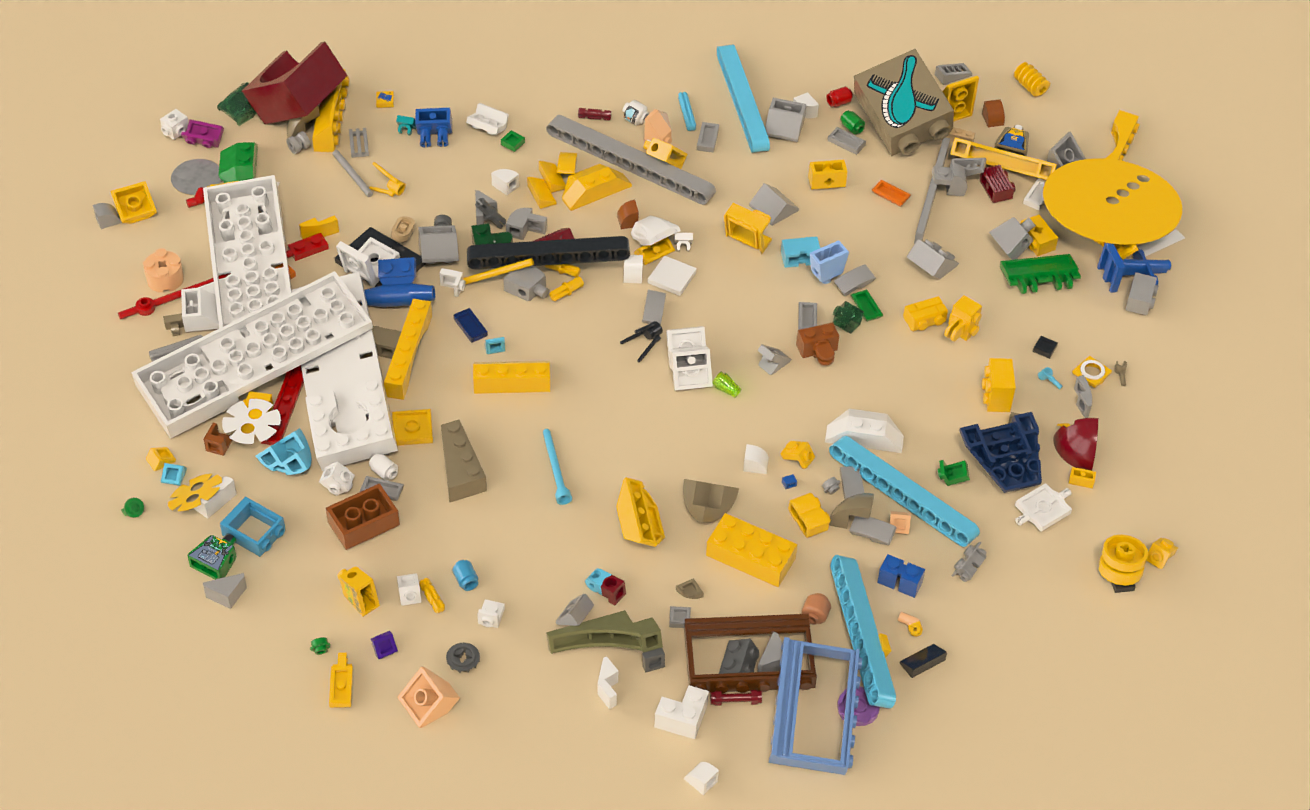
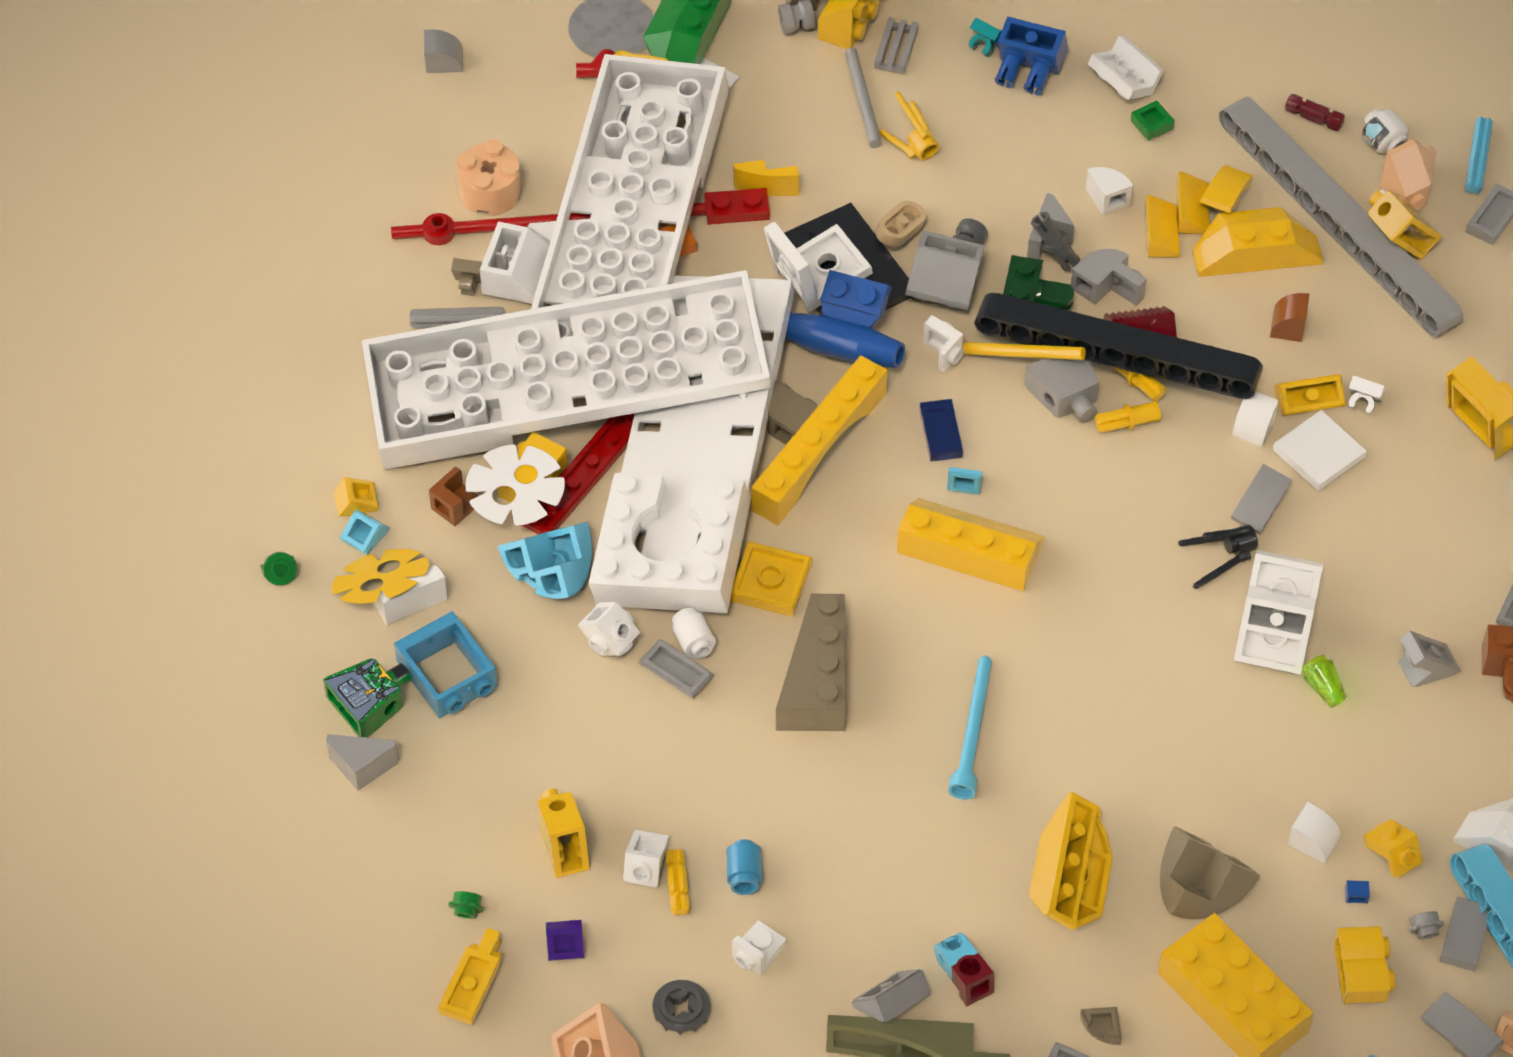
camera: 25 degrees right, 5 degrees up
yellow slope [110,181,157,224] -> none
dark orange brick [326,483,400,550] -> none
white slope [631,215,681,246] -> none
dark tan brick [829,493,874,529] -> none

